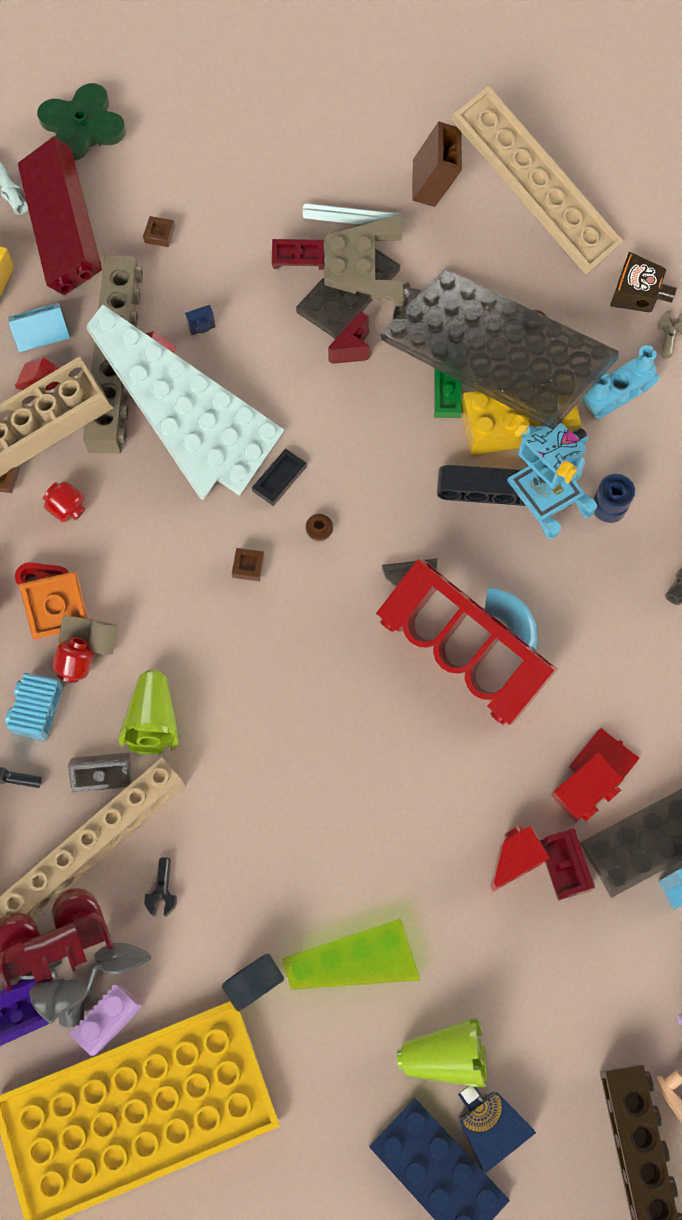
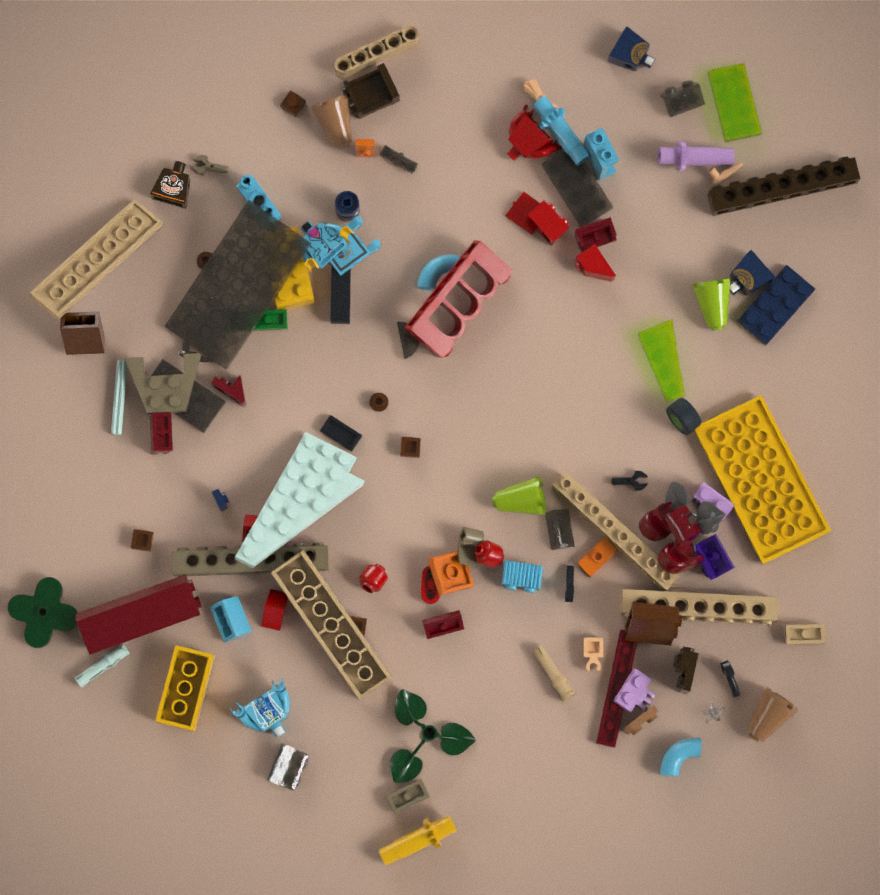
camera: 100 degrees left, 10 degrees up
none -> orange plate [577,537,618,577]

